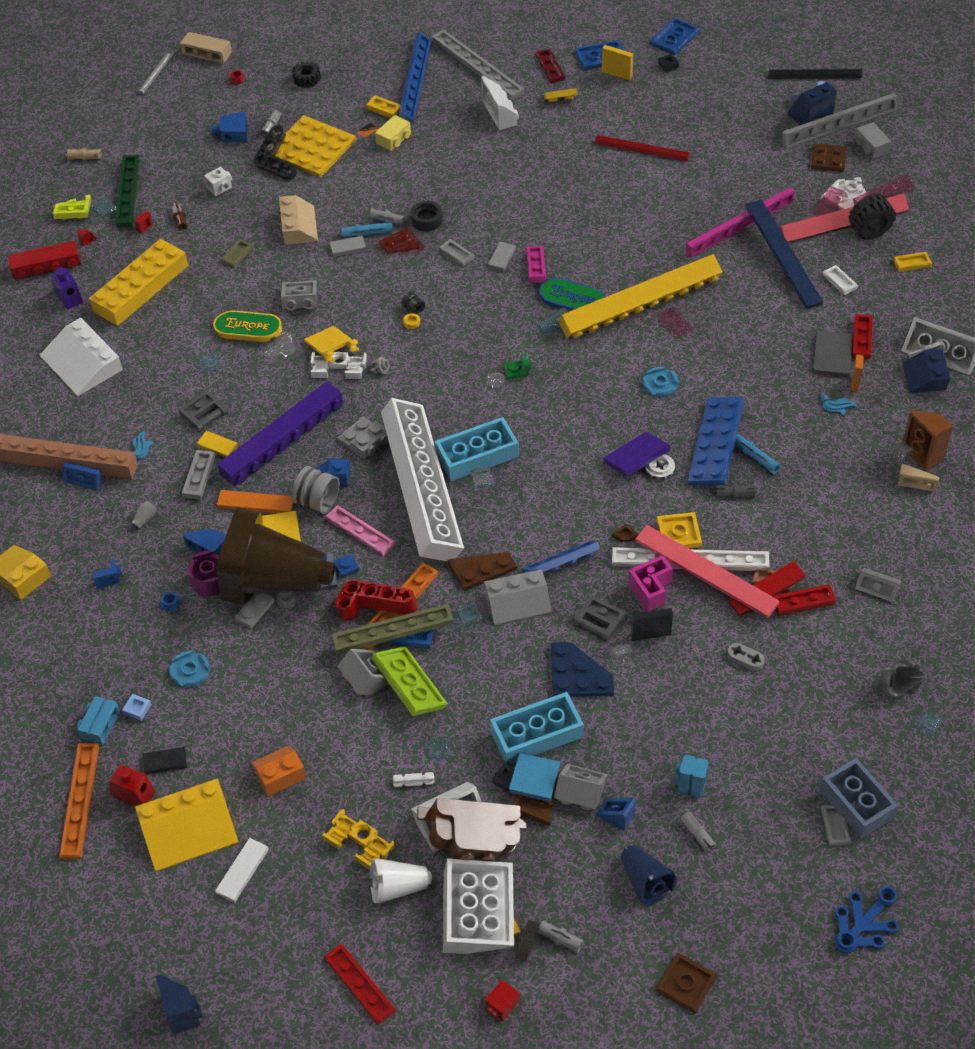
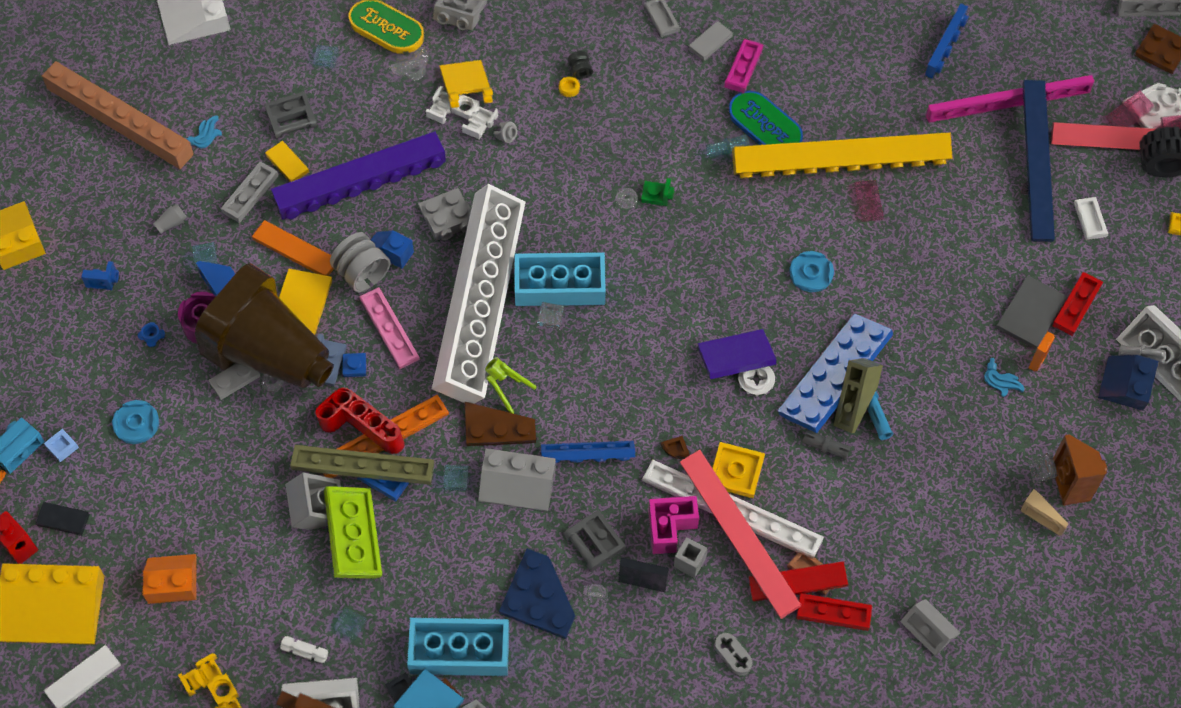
camera: 20 degrees right, 10 degrees up
blue plate [63,462,101,490] -> none
none -> clear light blue plate [192,242,218,269]
none -> lime plant [485,357,536,414]
none -> light grey brick [674,537,708,578]
none -> olive slope [833,358,883,433]
none -> blue plate [925,3,969,79]

